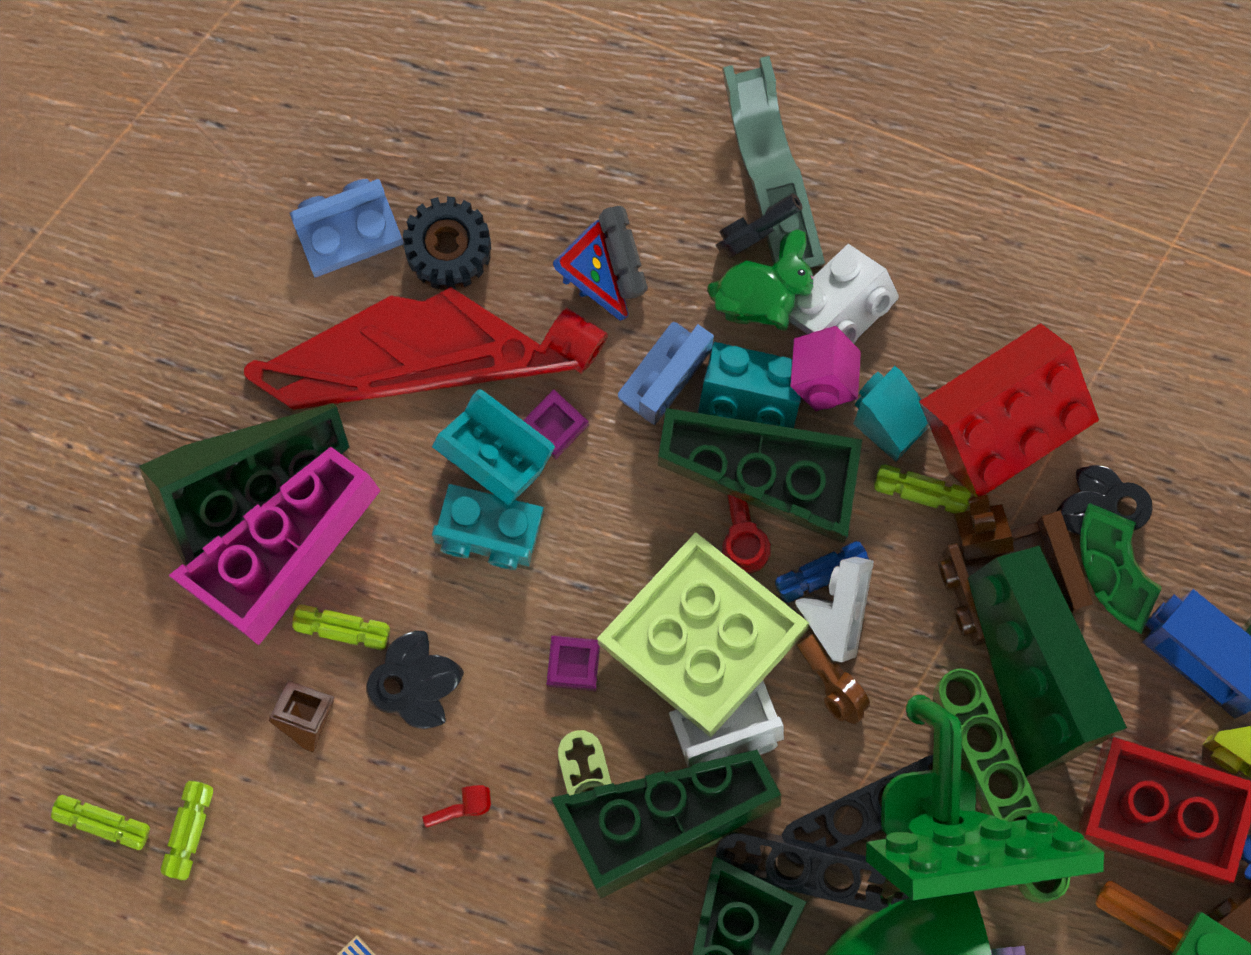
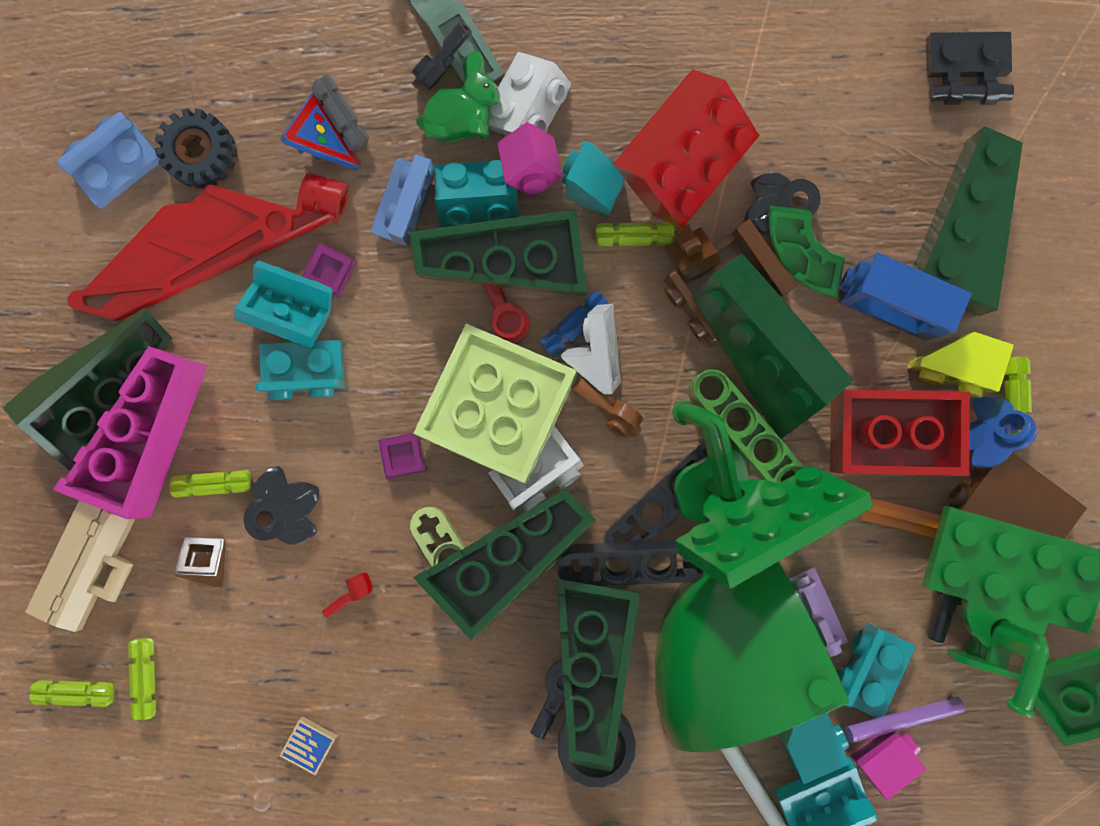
camera: 20 degrees left, 10 degrees up
none -> tan piece [25,500,135,632]

